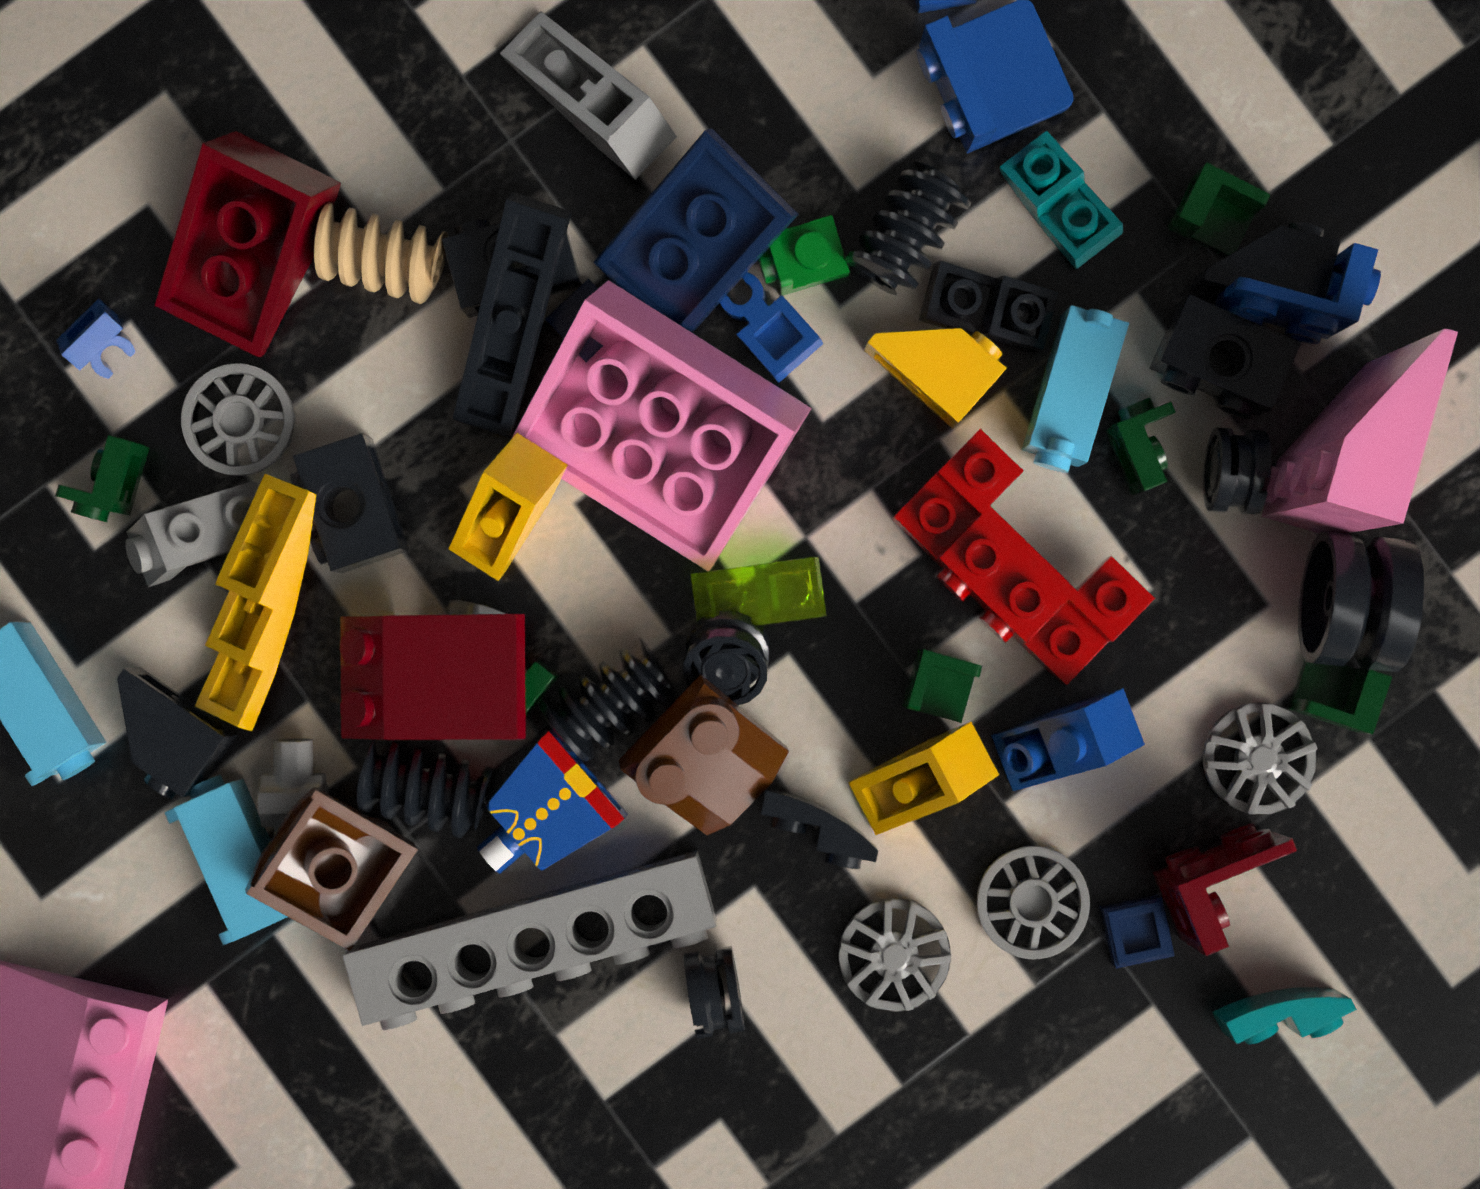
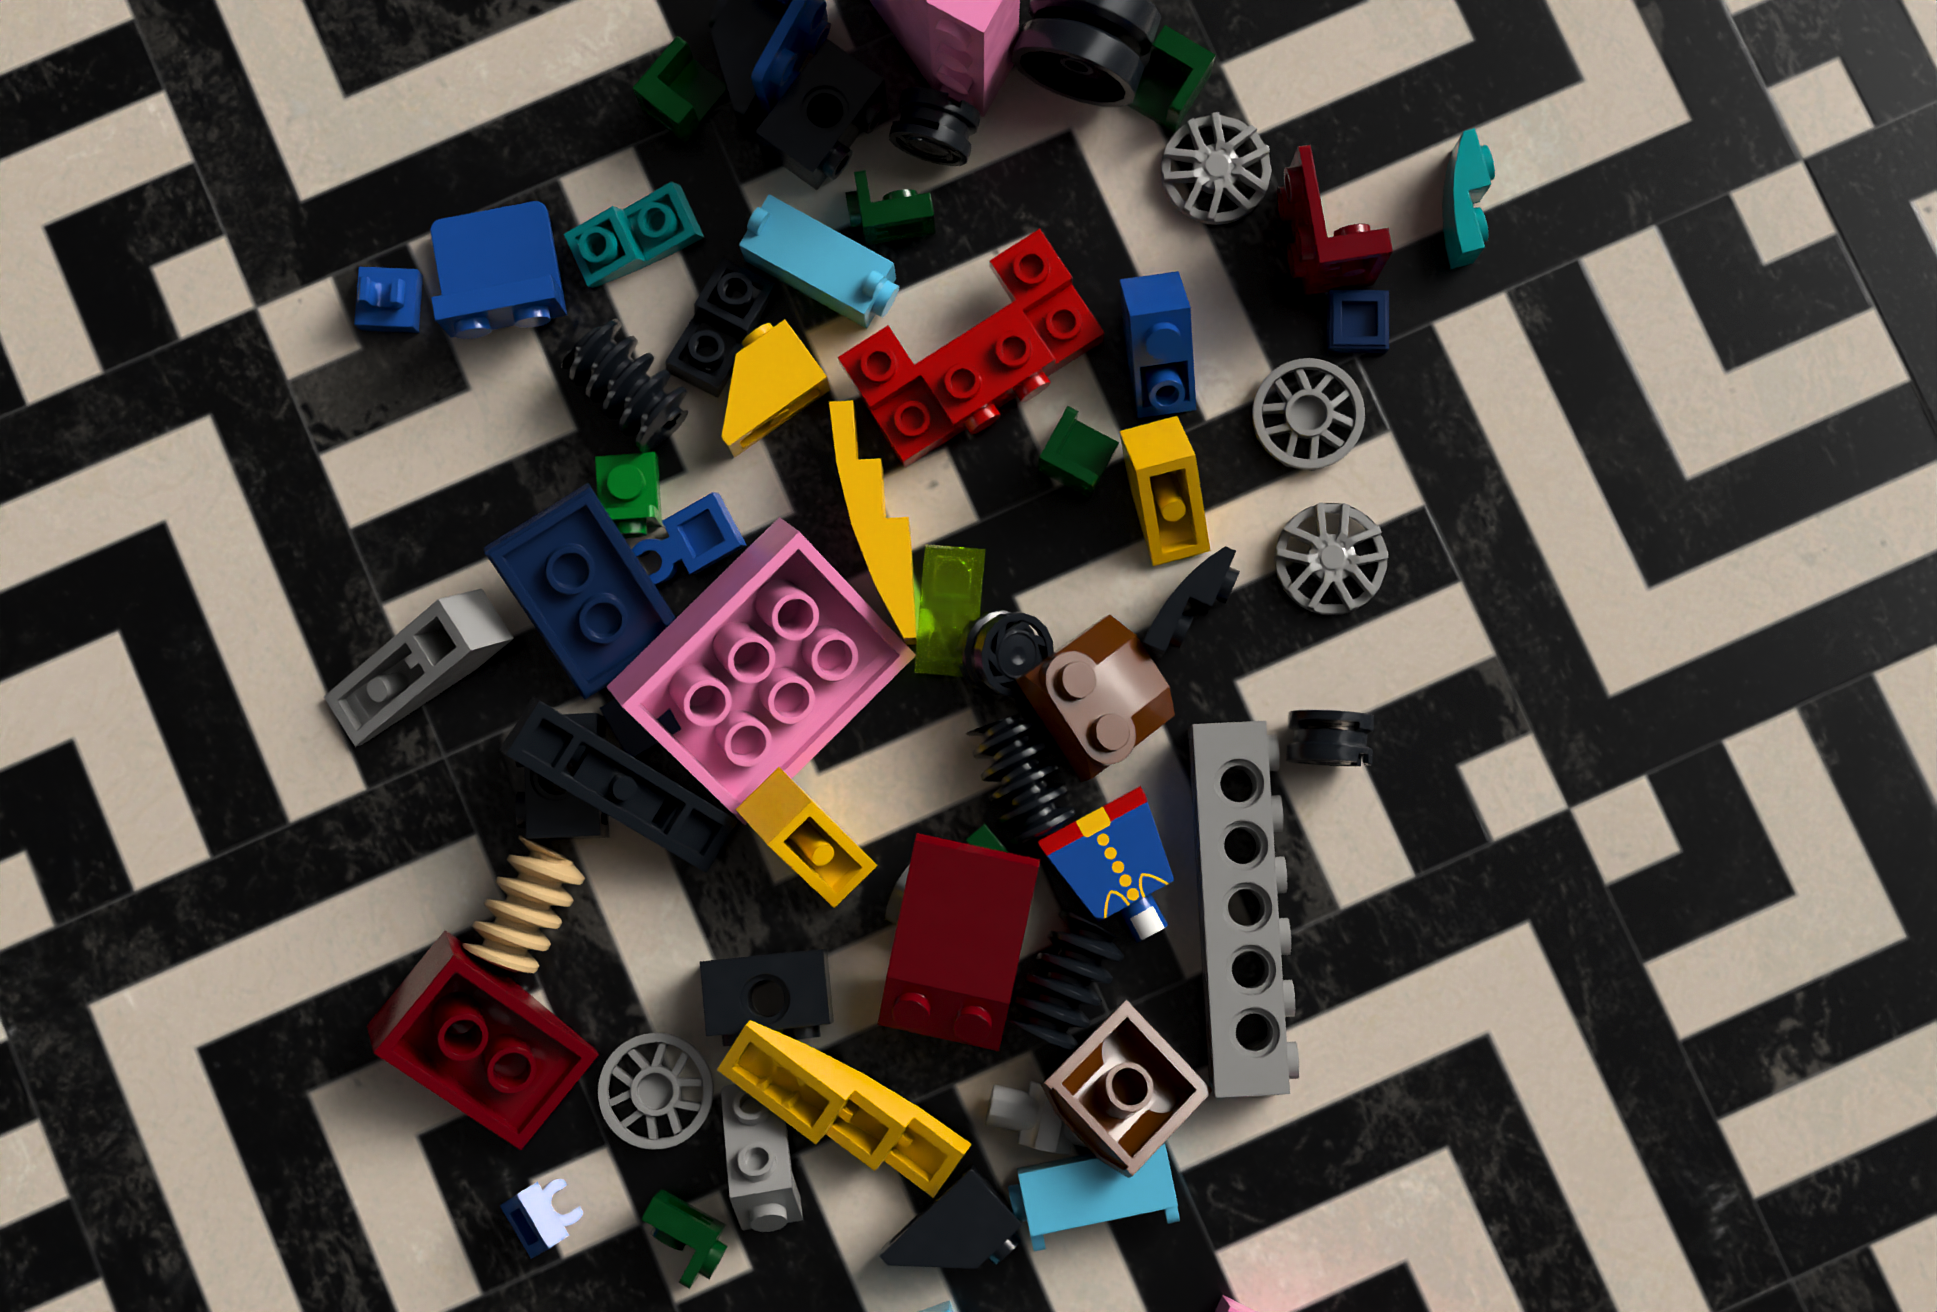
camera: 75 degrees left, 5 degrees down
none -> yellow slope [829,400,917,645]

